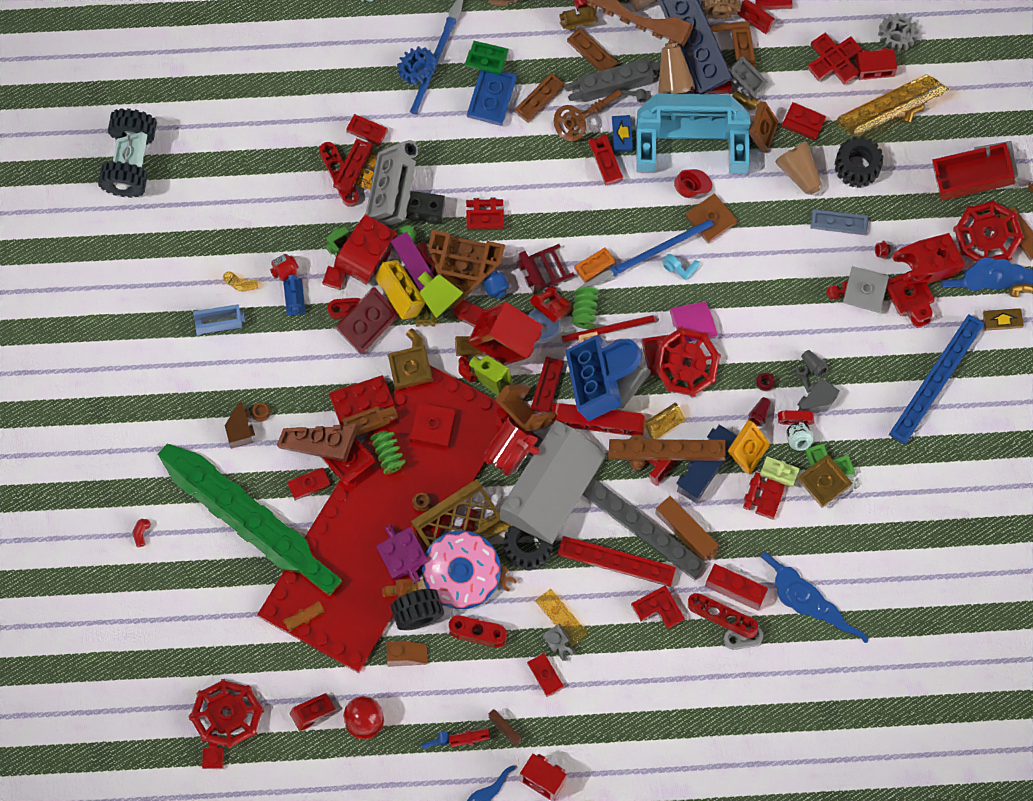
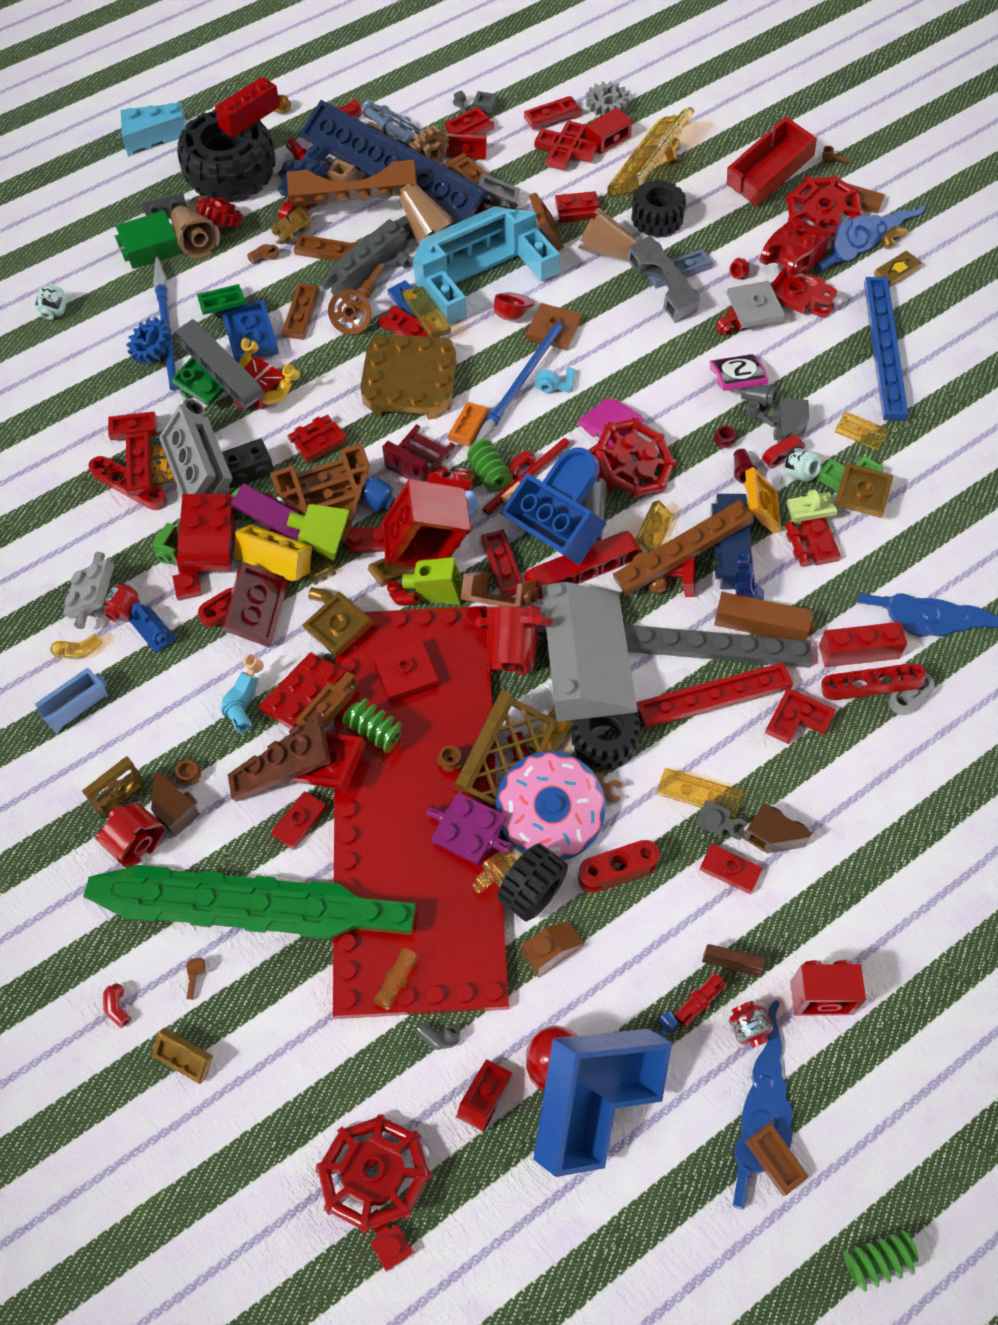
camera: 30 degrees left, 10 degrees down
none -> light grey plate [63,551,115,629]
none -> pearl gold piece [82,756,146,819]
none -> red brick [95,802,165,868]
none -> pearl gold plate [151,1027,213,1084]
none -> green plate [172,357,224,407]
none -> dark grey beam [173,319,264,409]
none -> dark orange hand [186,957,206,1000]
none -> medium azure arm [221,654,264,733]
none -> torso [233,338,300,409]
none -> dark orange arm [247,244,279,264]
none -> pearl gold plate [360,335,457,420]
none -> clear yellow tile [402,286,451,337]
none -> dark grey arm [415,1022,460,1050]
none -> red arm [509,450,536,480]
none -> red plate [524,96,582,130]
none -> blue piece [533,1029,672,1177]
none -> flat silver arch [627,235,700,323]
none -> slope [710,354,768,391]
none -> head [728,1000,773,1048]
none -> clear blue bar [735,554,764,600]
none -> reddish brown slope [743,804,812,854]
none -> clear yellow tile [835,411,889,451]

